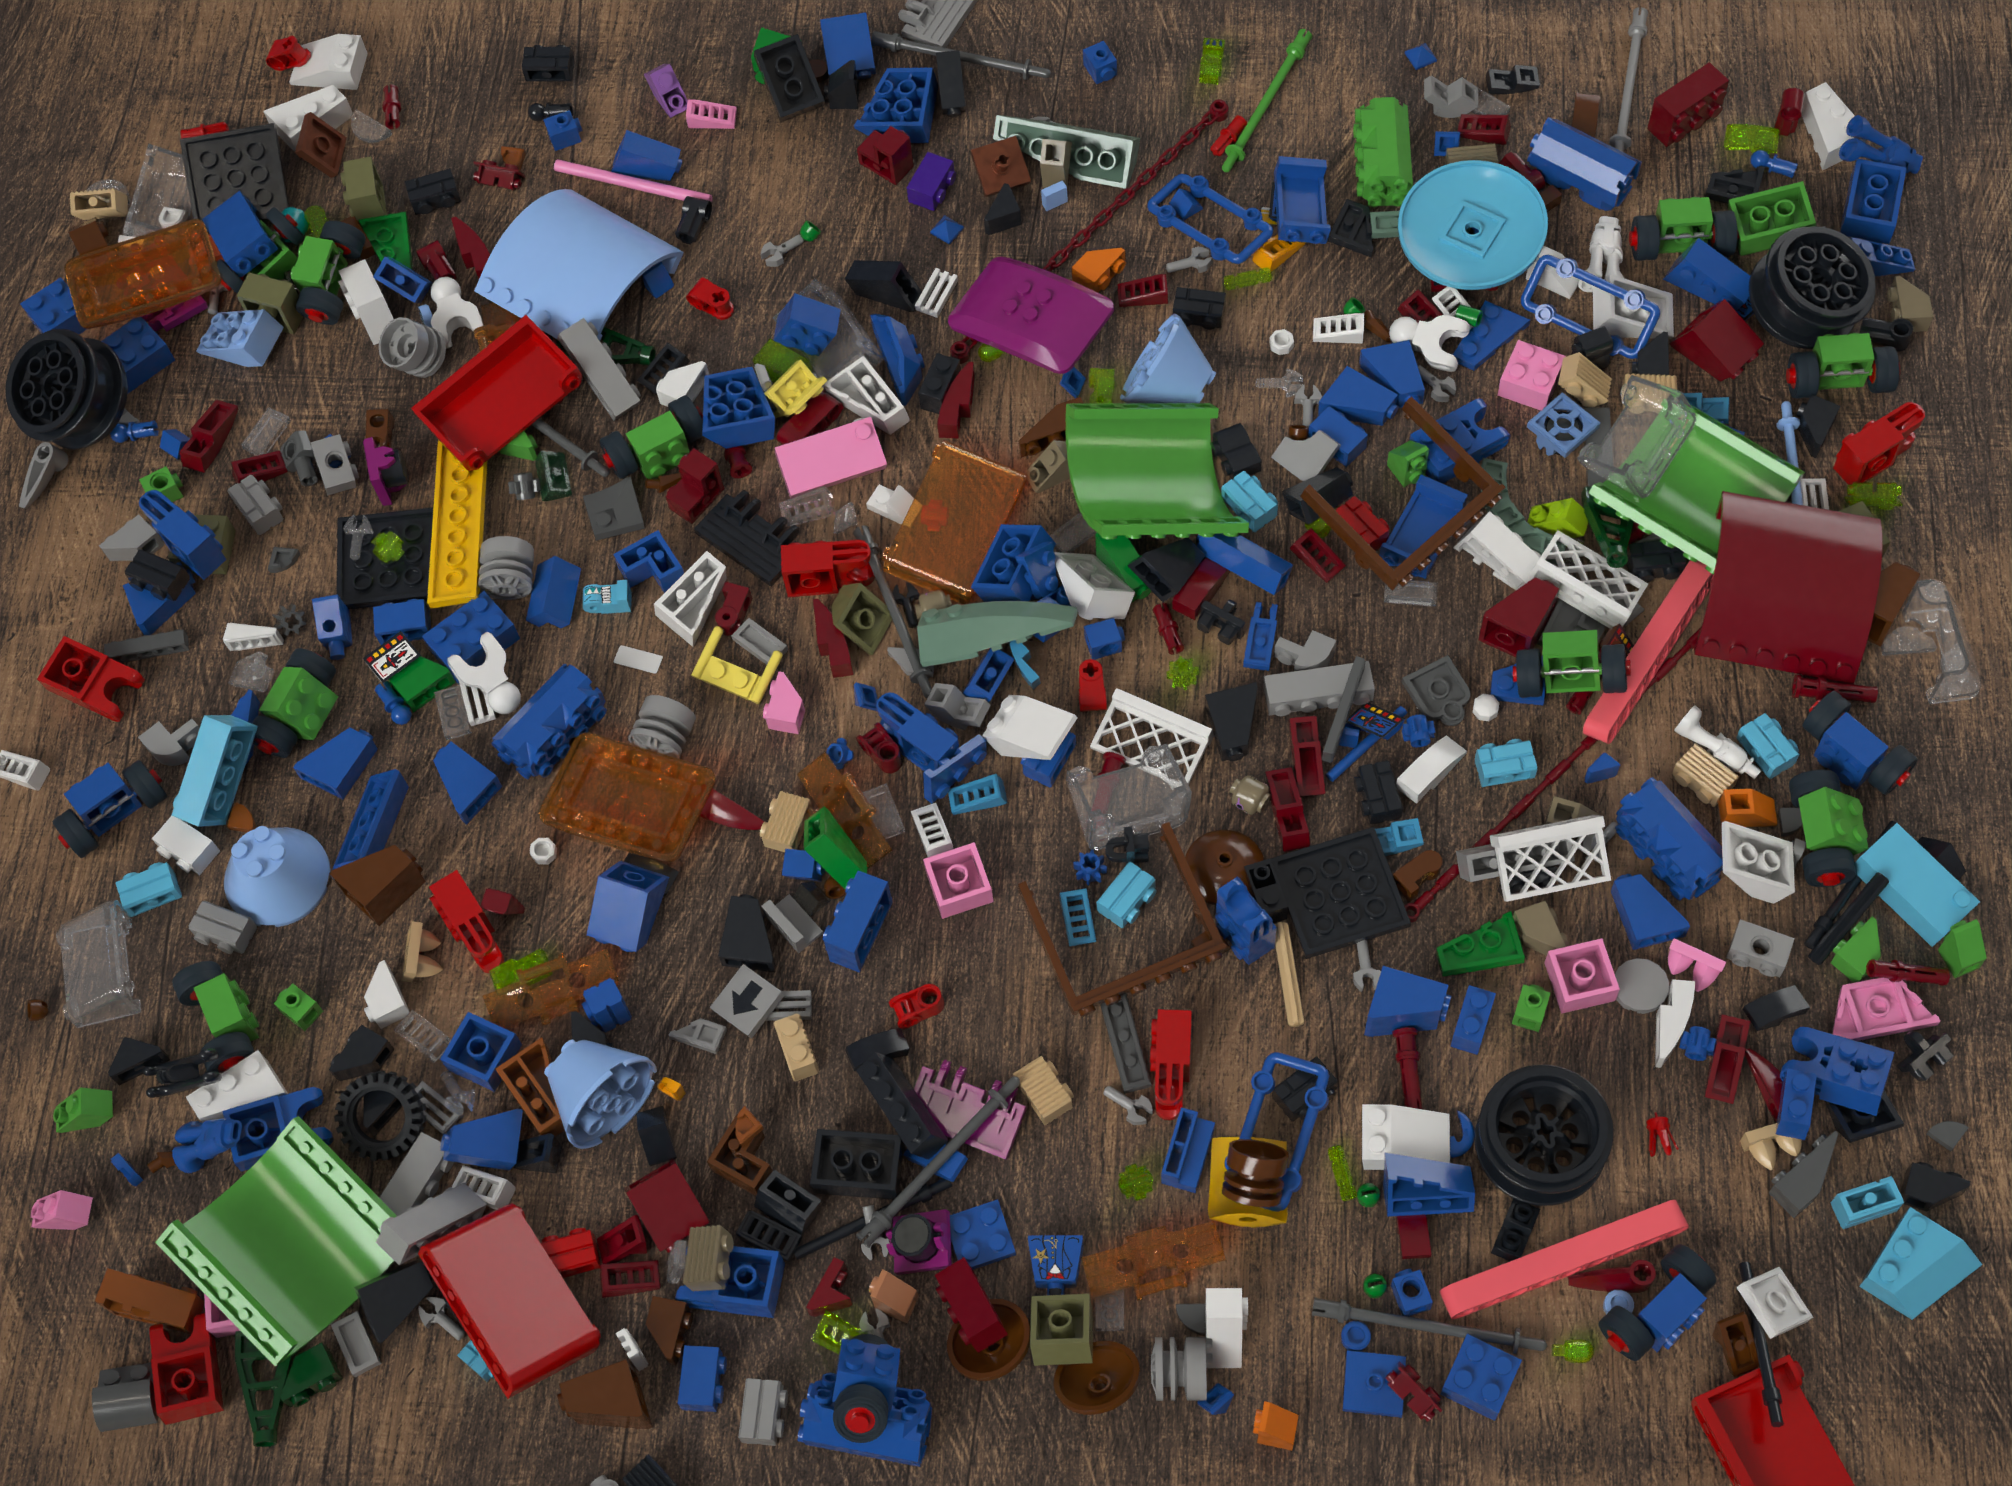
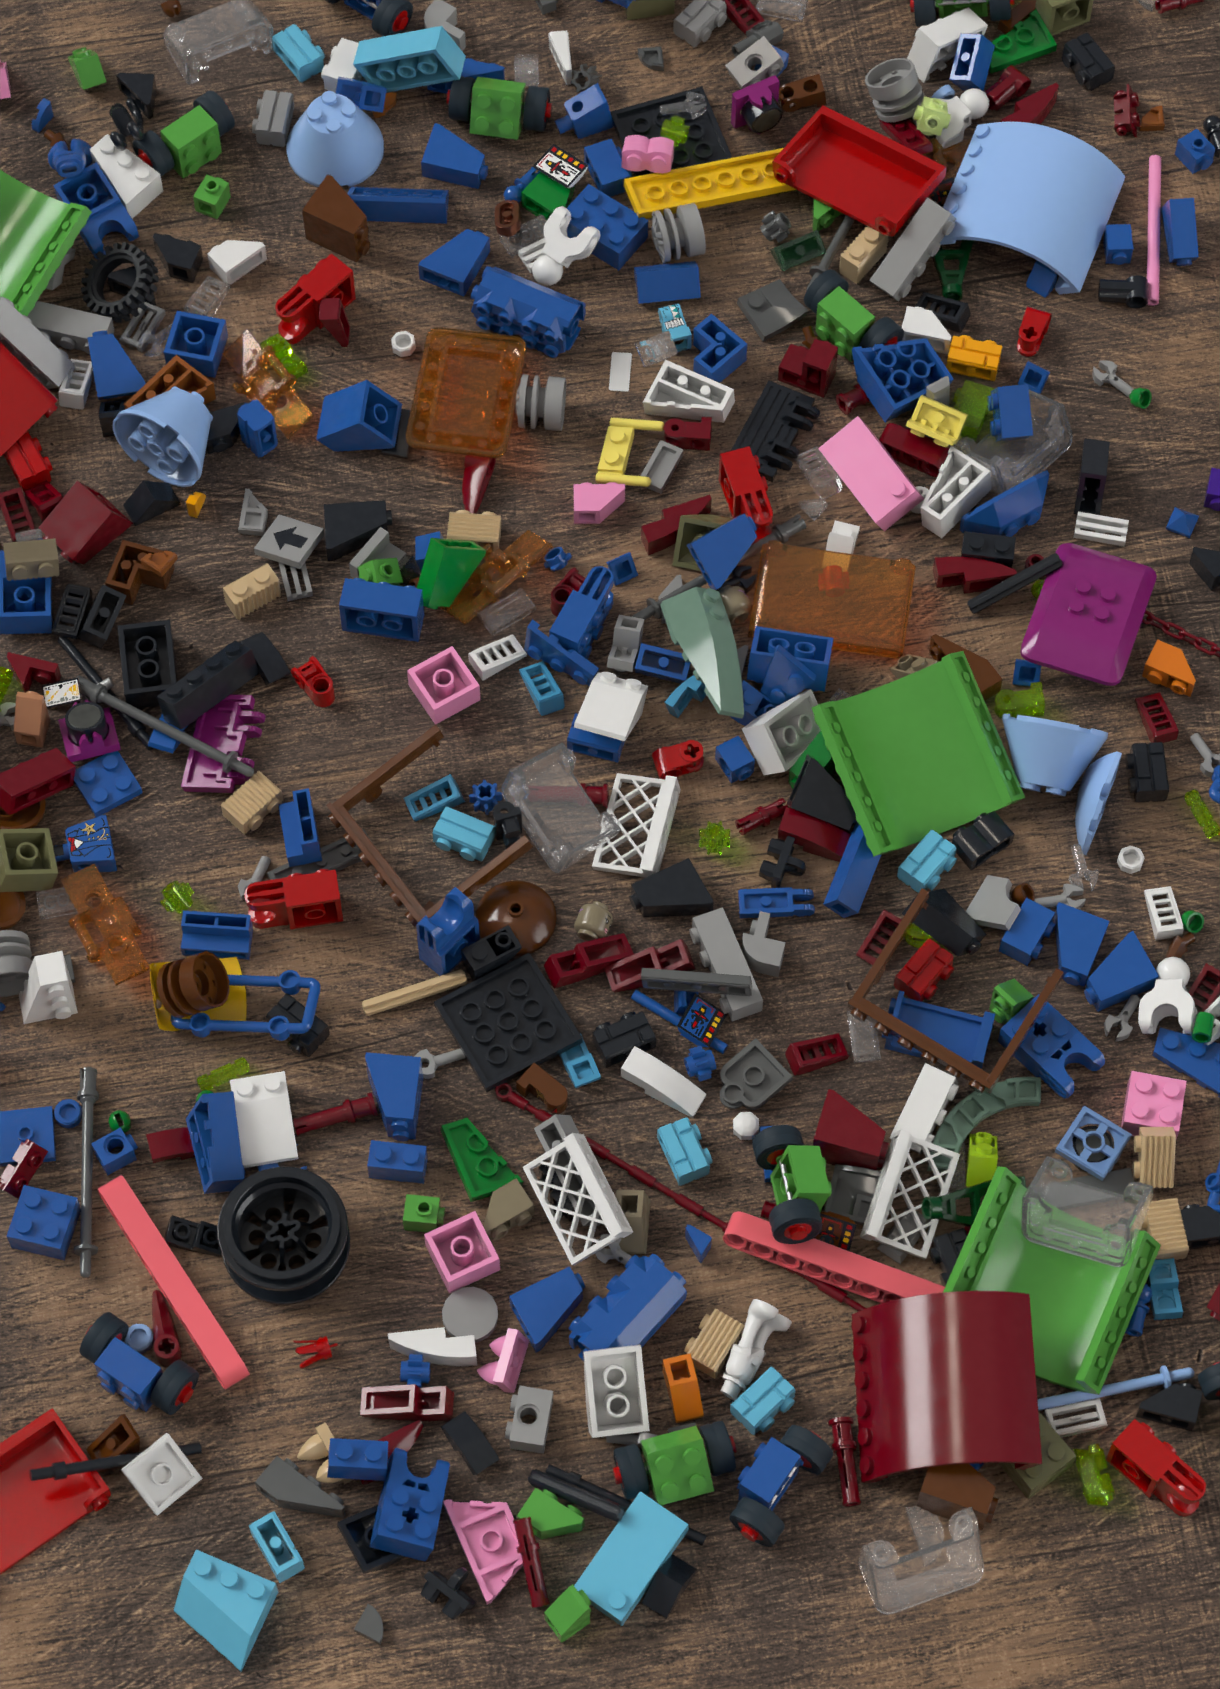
camera: 70 degrees right, 0 degrees up
tan tile [401,921,443,982] -> none
clear neon green cylinder [1552,1339,1594,1363] -> none
black brick [1571,326,1613,370] -> none
black slope [1900,1162,1971,1212] -> none
none -> sticker [42,678,82,708]
none -> blue piece [278,788,322,867]
none -> blue slope [336,76,387,113]
none -> bright green brick [358,557,403,586]
none -> copper plate [495,200,521,237]
none -> bright pink brick [622,135,674,173]
none -> clear slope [635,331,678,367]
none -> blue slope [687,514,757,590]
none -> dark red slope [785,1033,849,1076]
none -> tan brick [839,226,889,284]
none -> dark red tile [879,118,933,155]
none -> yellowish green brick [913,96,951,136]
none -> light orange brick [946,335,1002,381]
none -> black axle [967,553,1063,614]
none -> blue slope [1018,361,1050,395]
none -> light blue brick [1075,752,1122,855]
none -> blue brick [1103,224,1133,265]

